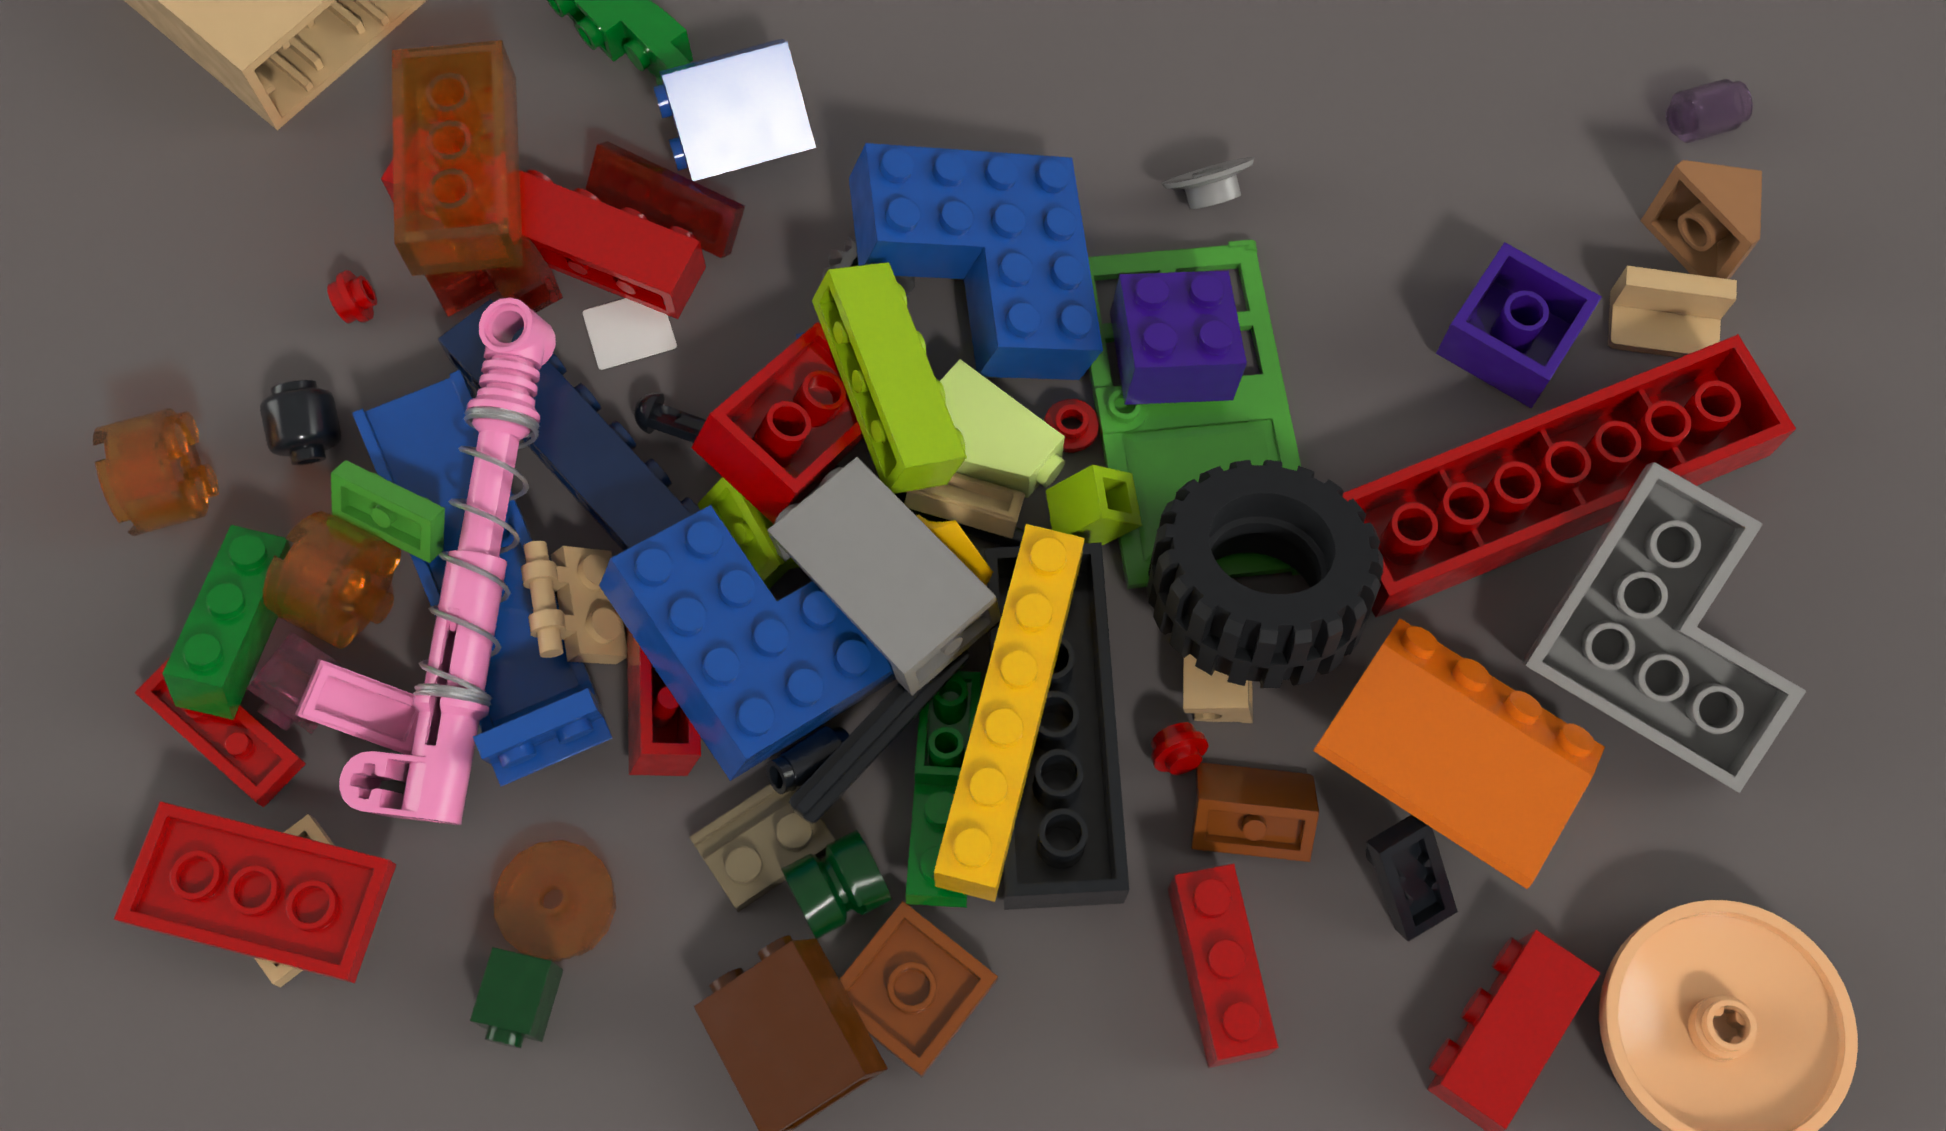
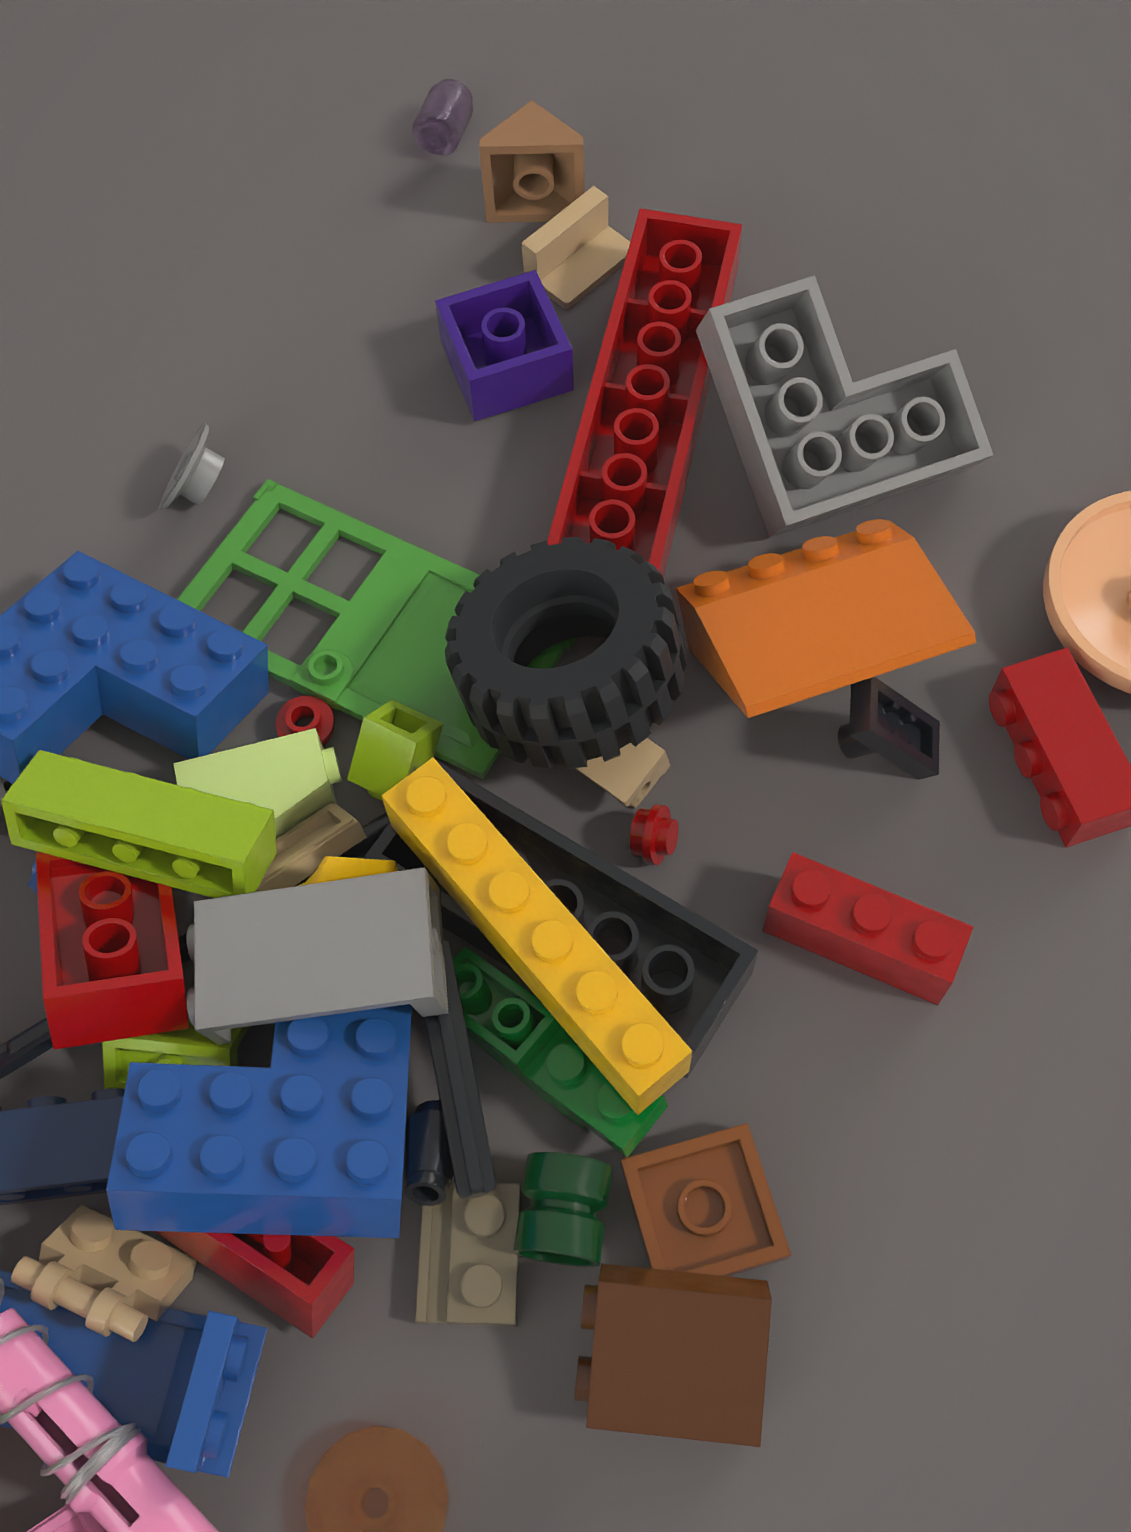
camera: 50 degrees left, 5 degrees down
dark purple brick [1110,270,1247,405] -> none
dark orange panel [1191,762,1319,862] -> none

